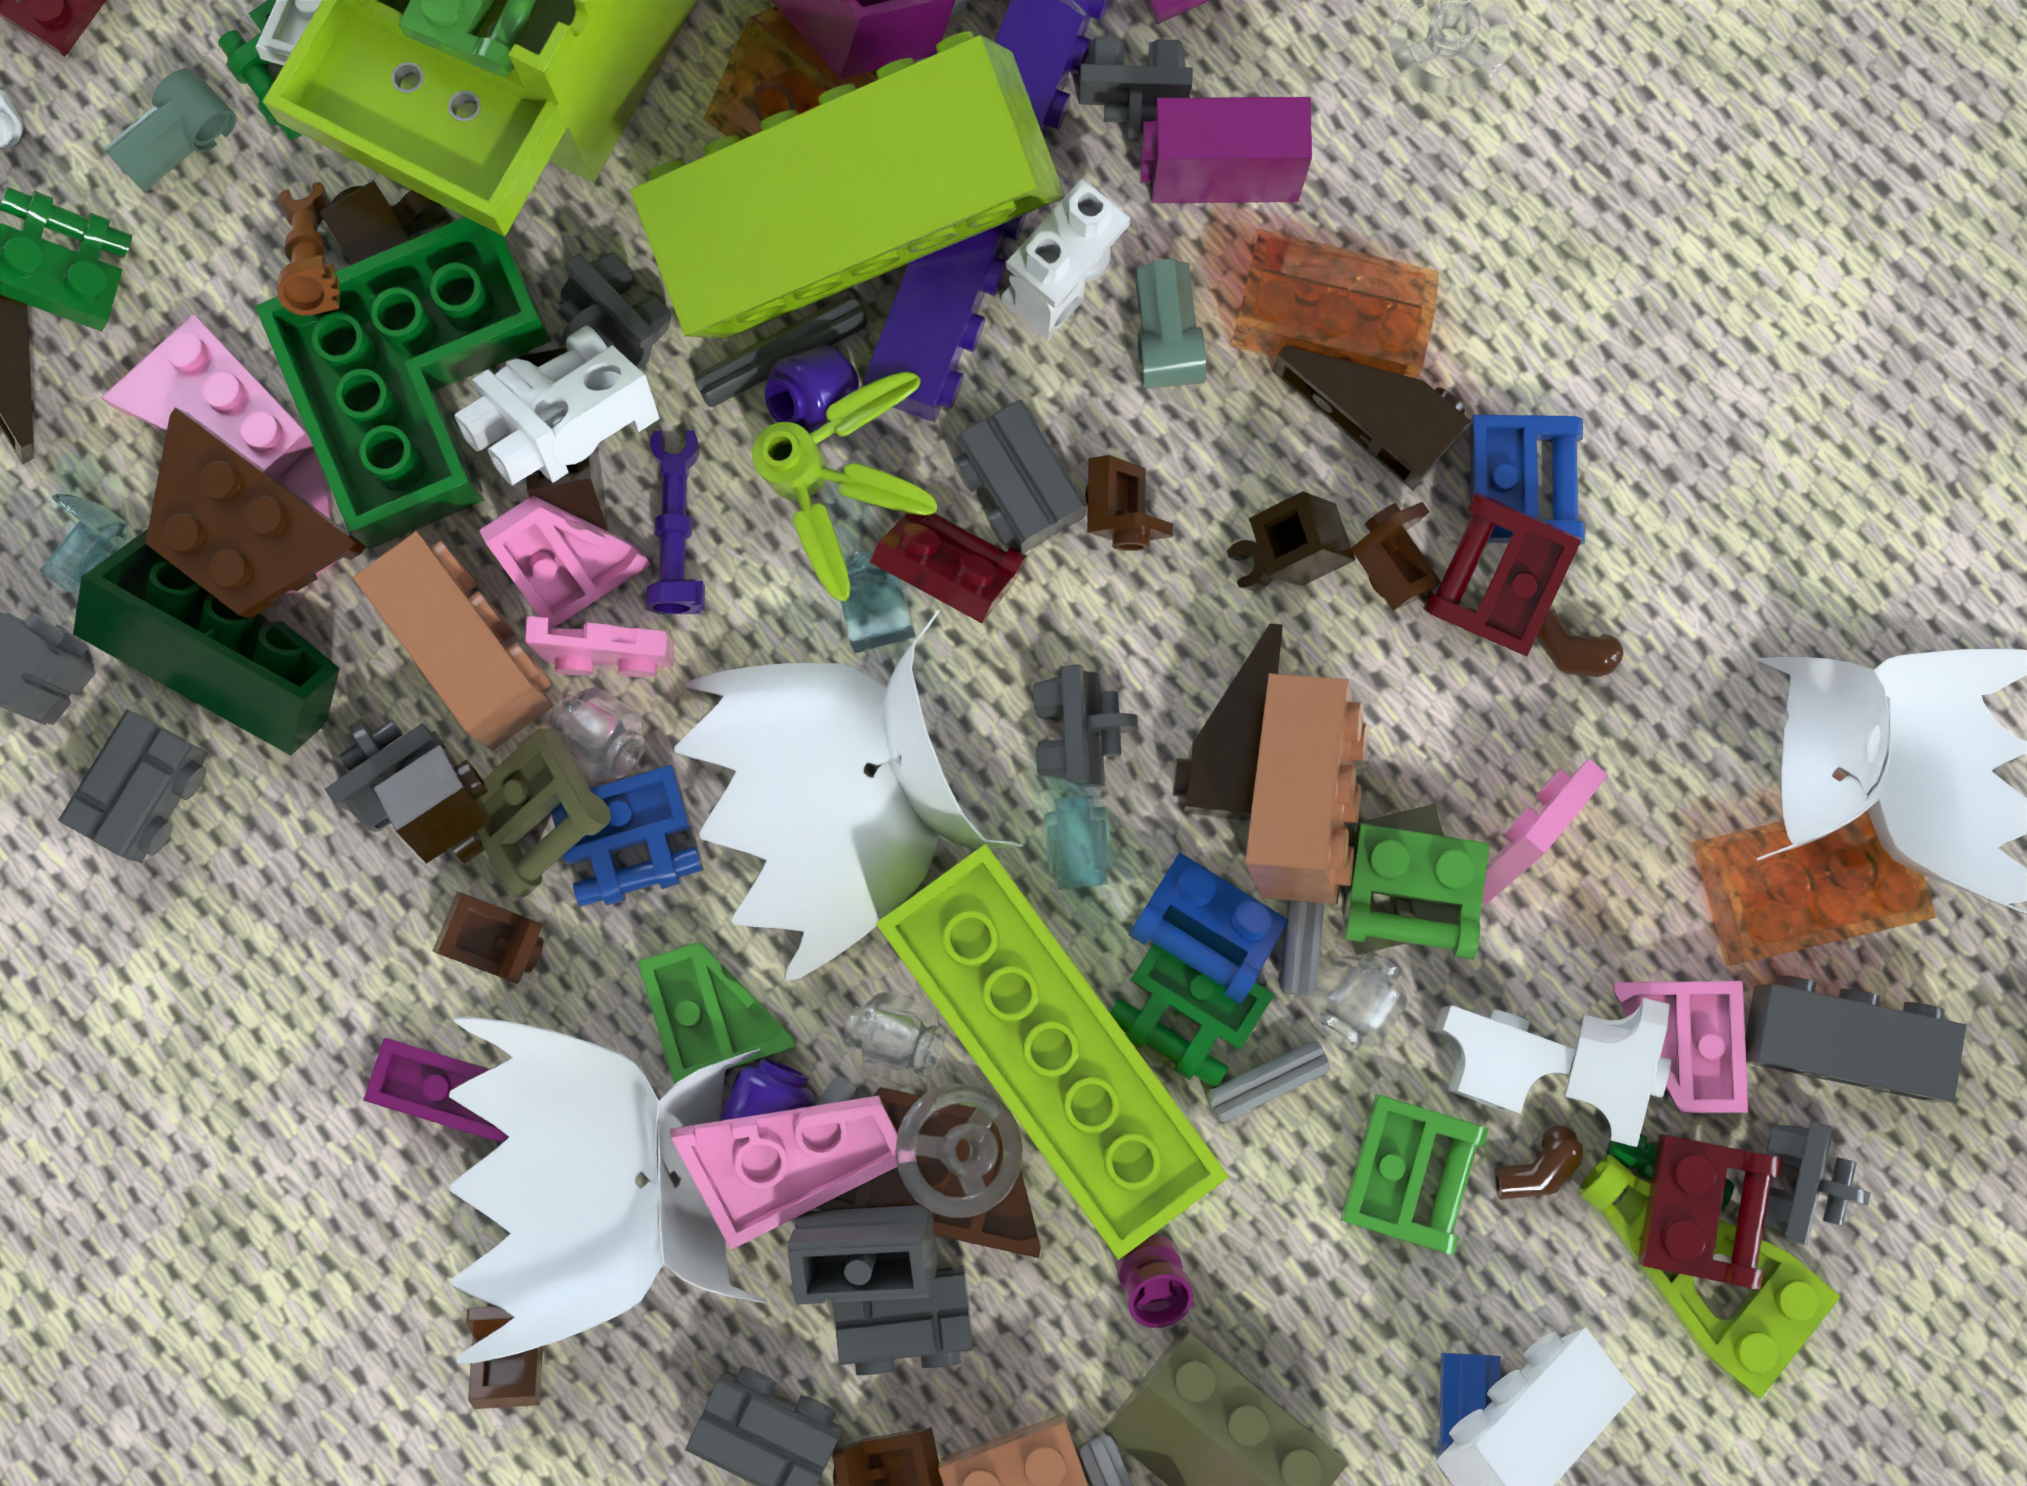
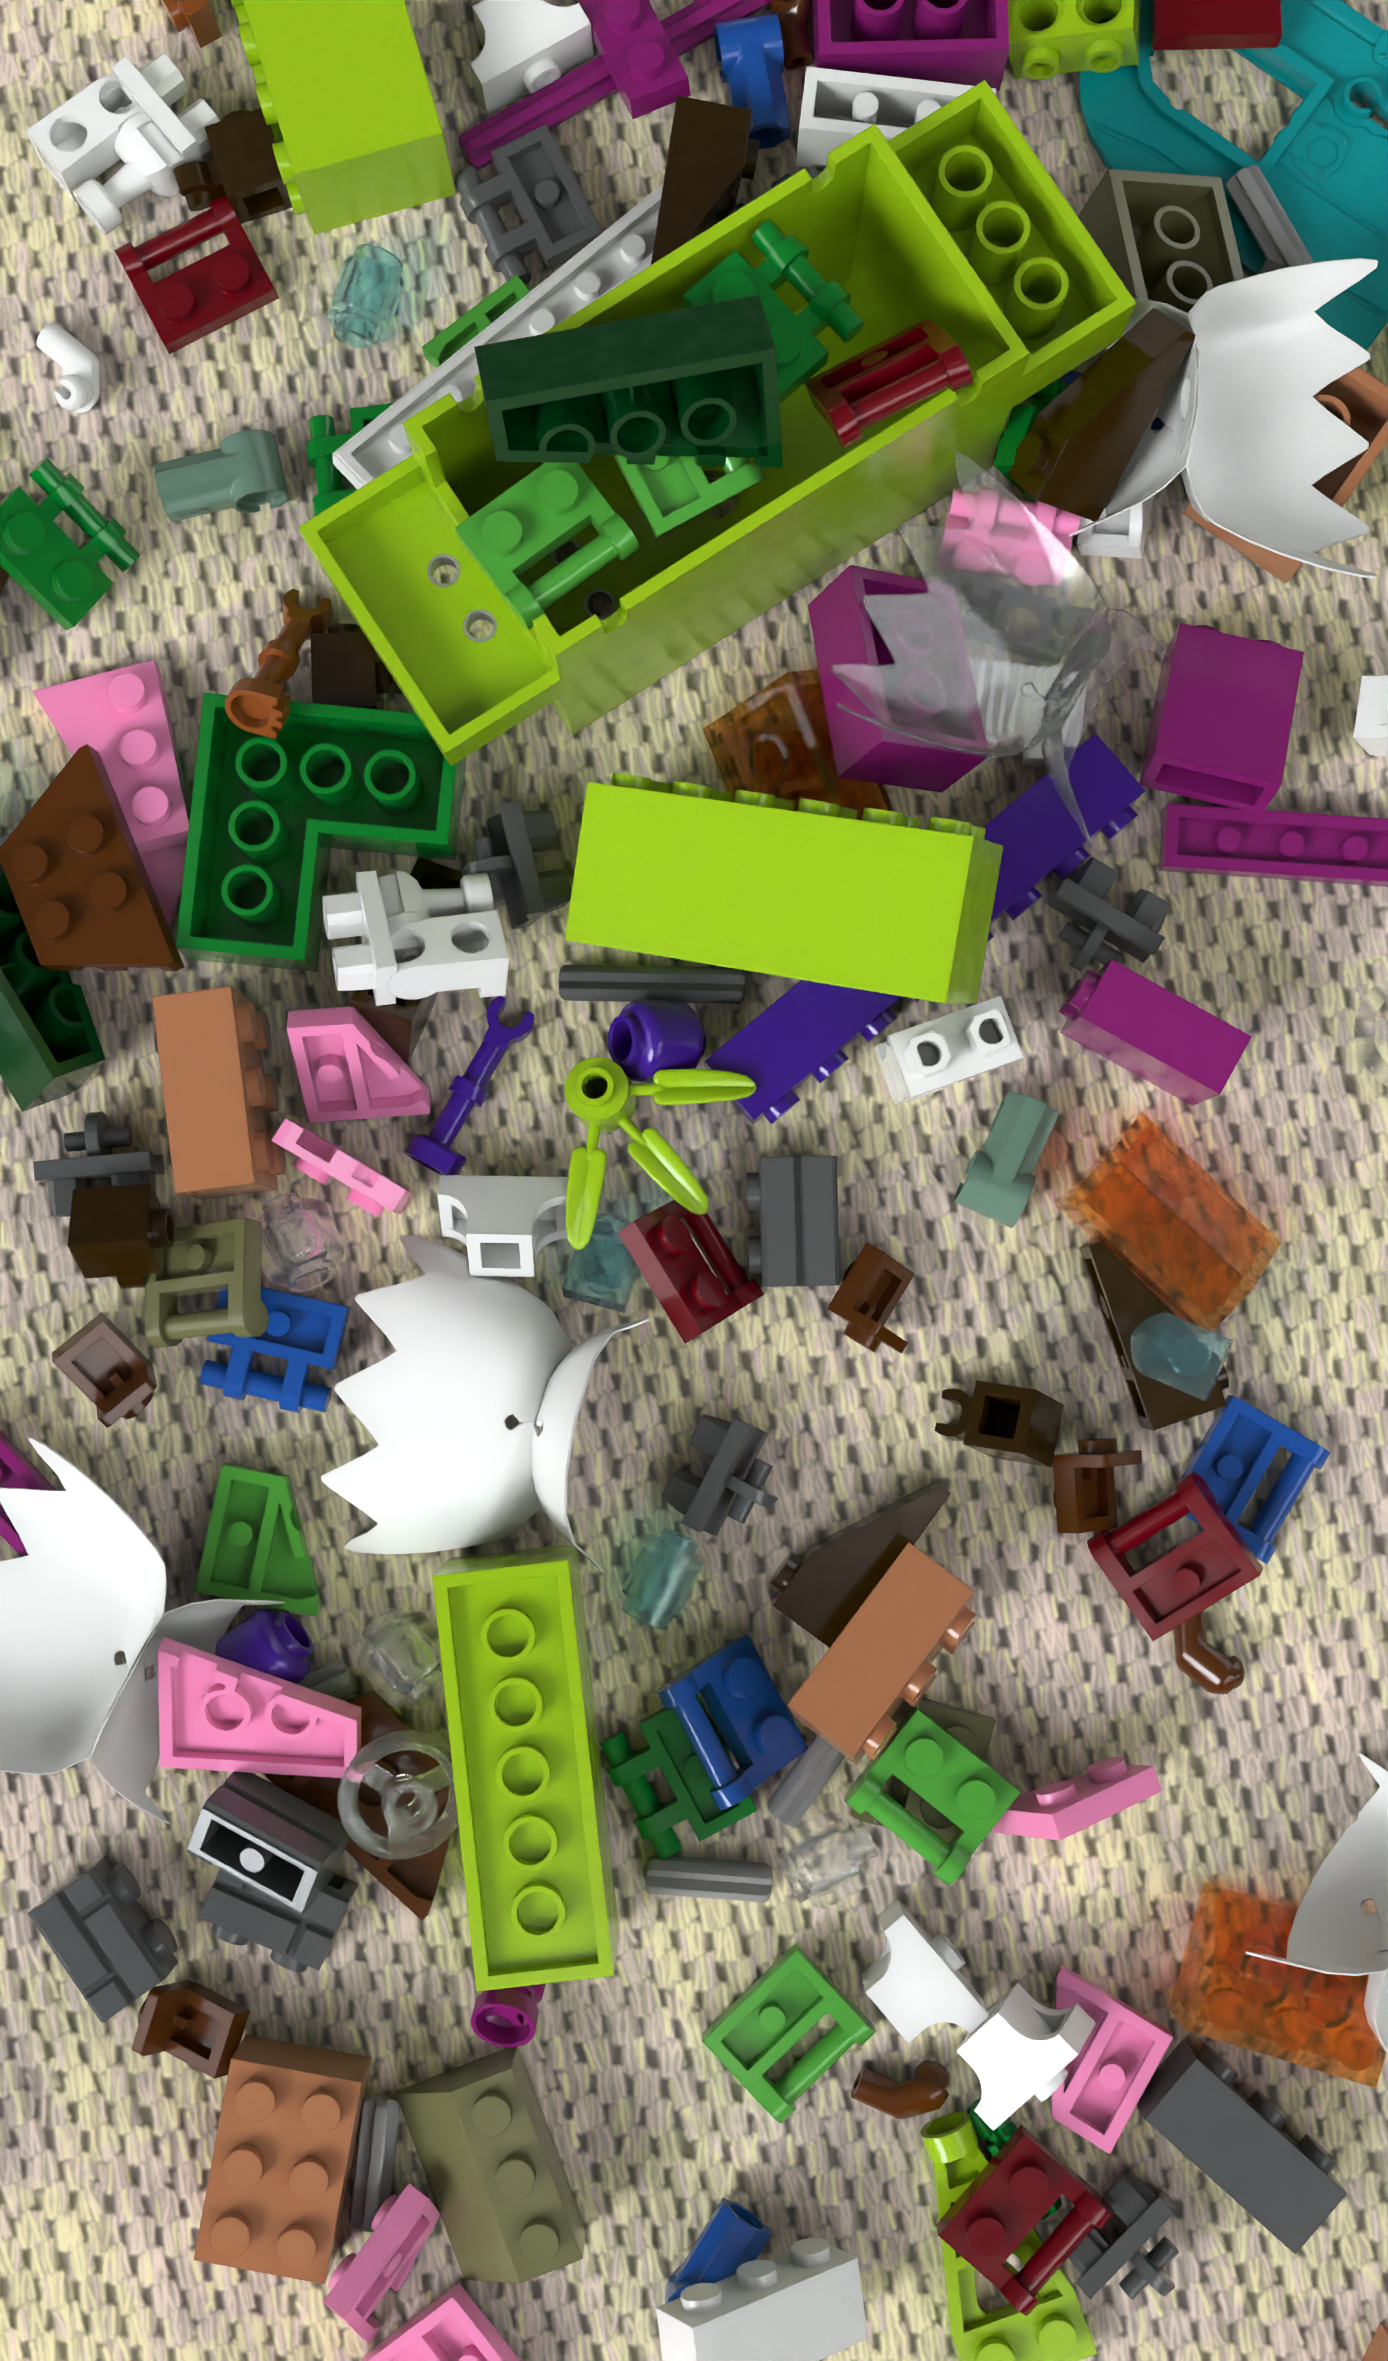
camera: 30 degrees right, 5 degrees up
none -> white brick [438,1175,568,1277]
none -> clear light blue plate [1130,1312,1234,1401]

